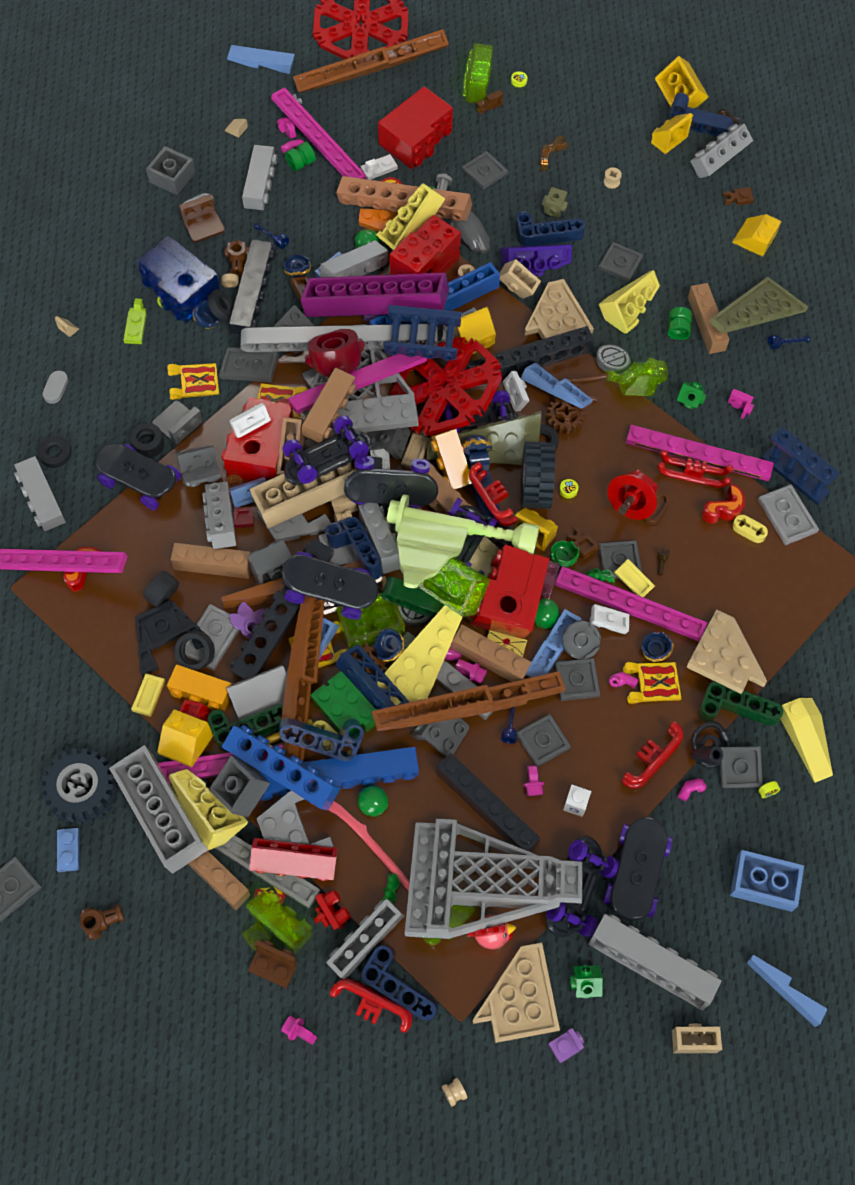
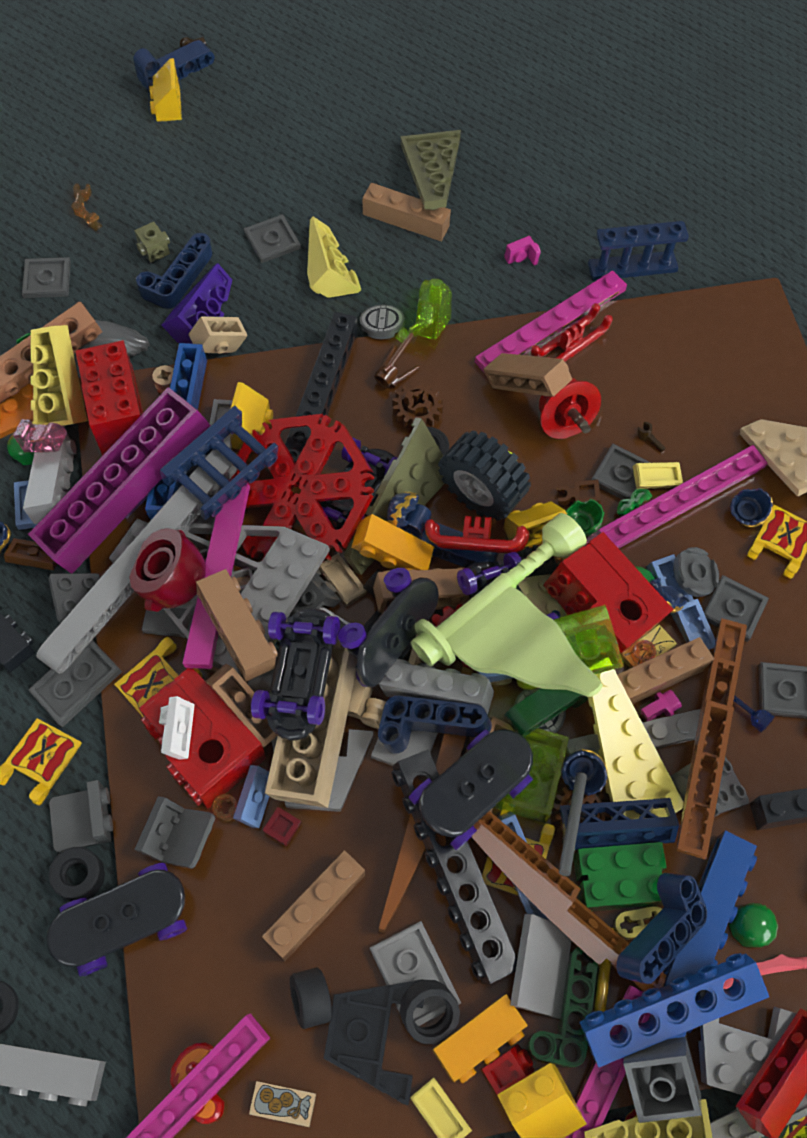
camera: 55 degrees left, 0 degrees up
light grey brick [202,481,236,549] -> none
medium lavender plate [230,602,265,639] -> none
dark grey brick [248,540,292,585] -> none
light grey piece [435,174,452,191] -> none
white hinge [503,371,529,411] -> none
medium blue slope [521,363,593,409] -> none
tan wing [524,279,594,339] -> none
white hinge [590,604,629,634] -> none
tan wheel [604,168,622,189] -> none
dark pink arm [609,672,639,688] -> none
yellow slope [655,56,709,108] -> none
green wheel [668,307,692,340] -> none
green brick [677,381,707,409] -> none
light grey brick [690,123,753,178] -> none
red animal [702,484,745,523] -> none
reddish brown plate [723,187,754,205] -> none
yellow slope [732,214,781,257] -> none
light yellow beam [732,515,768,543] -> none
light grey tile [758,484,819,545] -> none
clear blue hinge [768,335,811,350] -> none
none -> clear pink leg [13,419,67,452]
none -> tile [249,1081,316,1127]
none -> medium nougat brick [483,353,573,397]
none -> dark grey bar [559,772,587,876]
none -> clear orange bush [631,640,656,665]
none -> dark blue hair [649,578,687,613]

